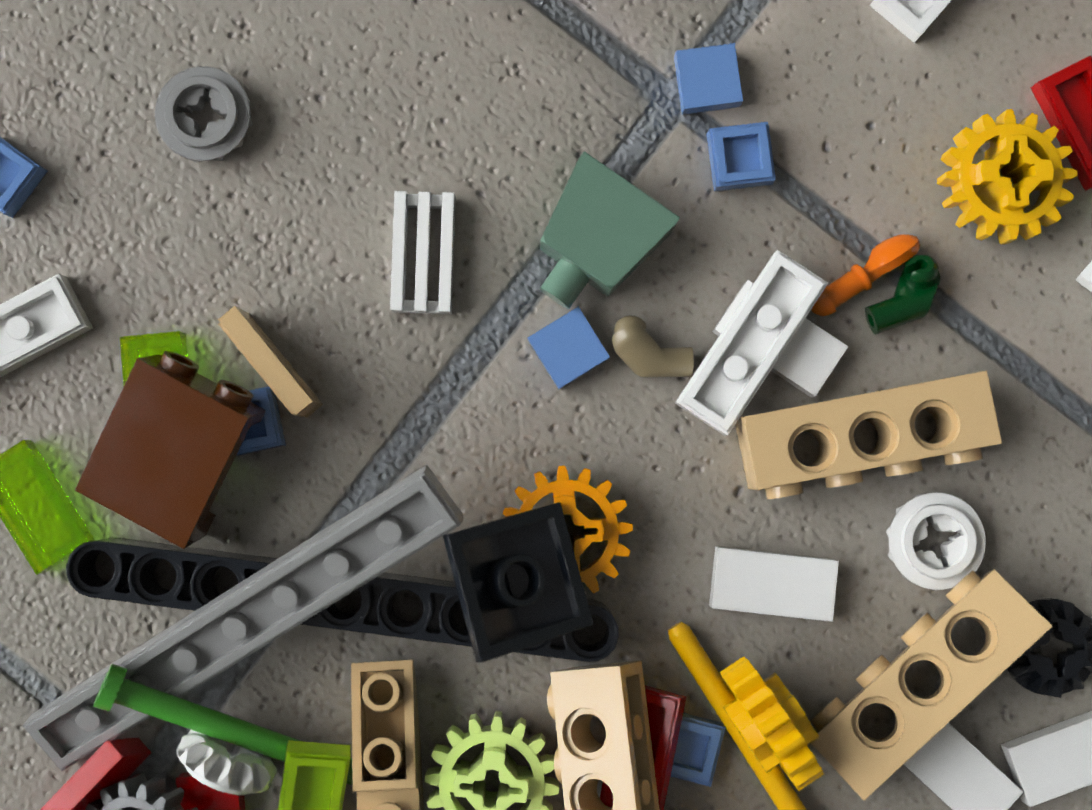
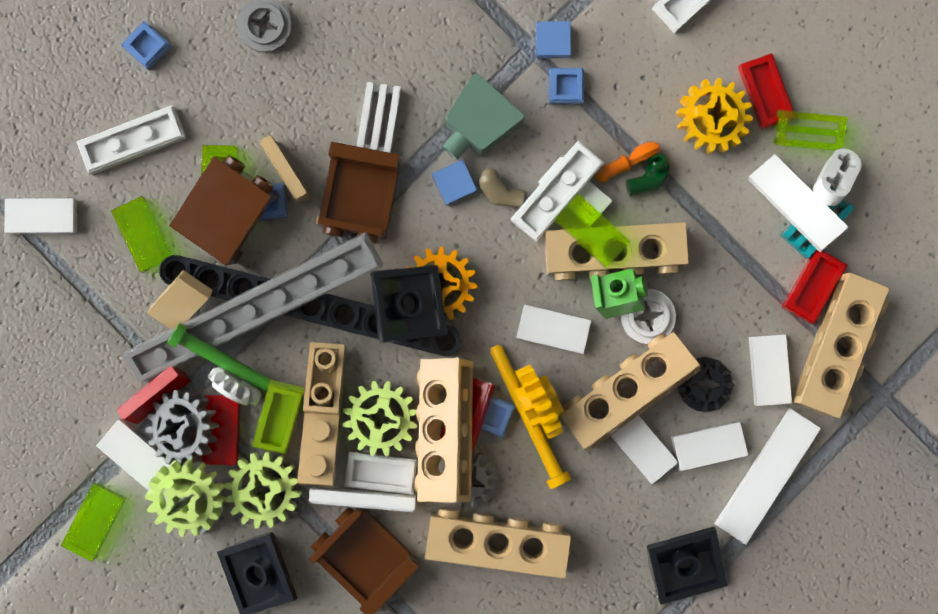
camera: 10 degrees right, 0 degrees up
none -> tan tile [147,270,213,329]
none -> reddish brown panel [315,142,401,244]
none -> clear neon green tile [554,194,630,268]
none -> bright green brick [591,268,648,319]

